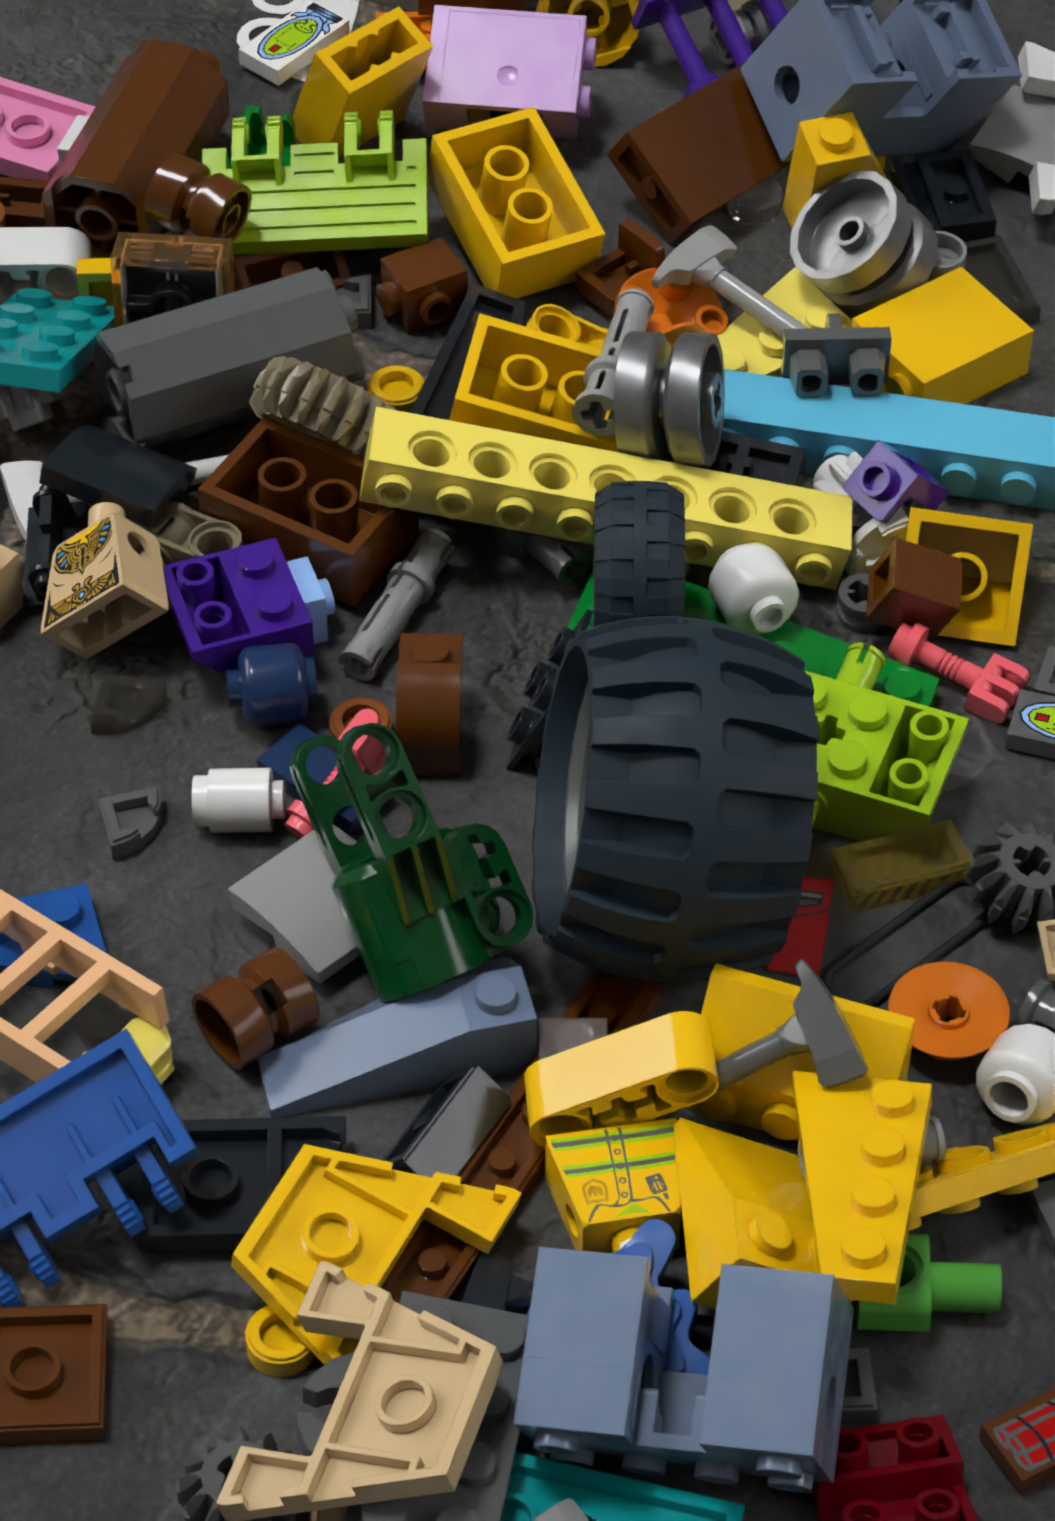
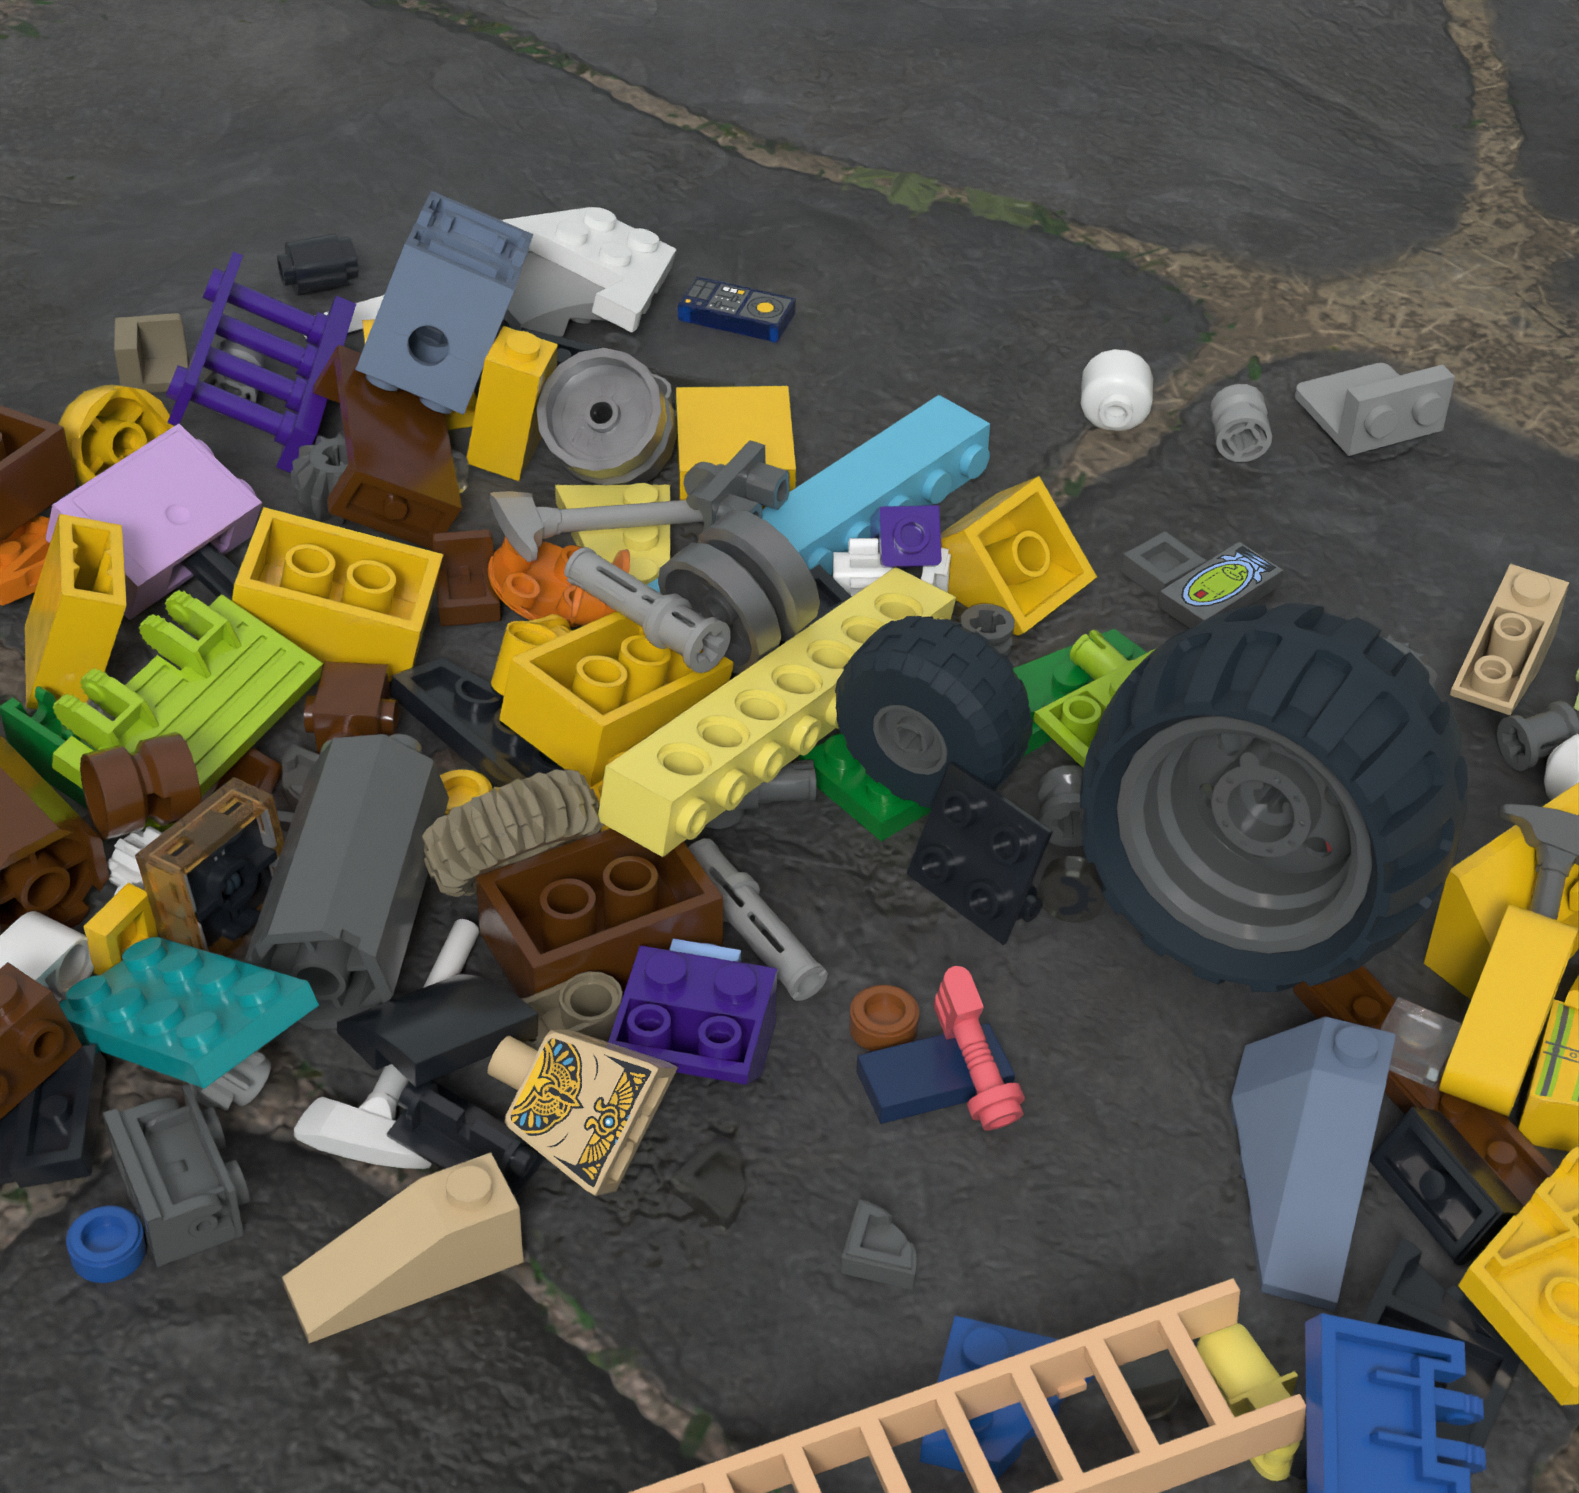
camera: 60 degrees left, 5 degrees down
reddish brown wheel [191,947,320,1070] -> none
white brick [192,768,286,833] -> none
dark blue head [226,643,318,727] -> none
light grey slope [227,825,360,983] -> none
dark green piece [289,723,534,1003] -> none
reddish brown brick [396,633,463,778] -> none
reddish brown panel [866,538,963,640] -> none
coral hinge [887,623,1031,724] -> none
orange piece [888,961,1010,1061] -> none

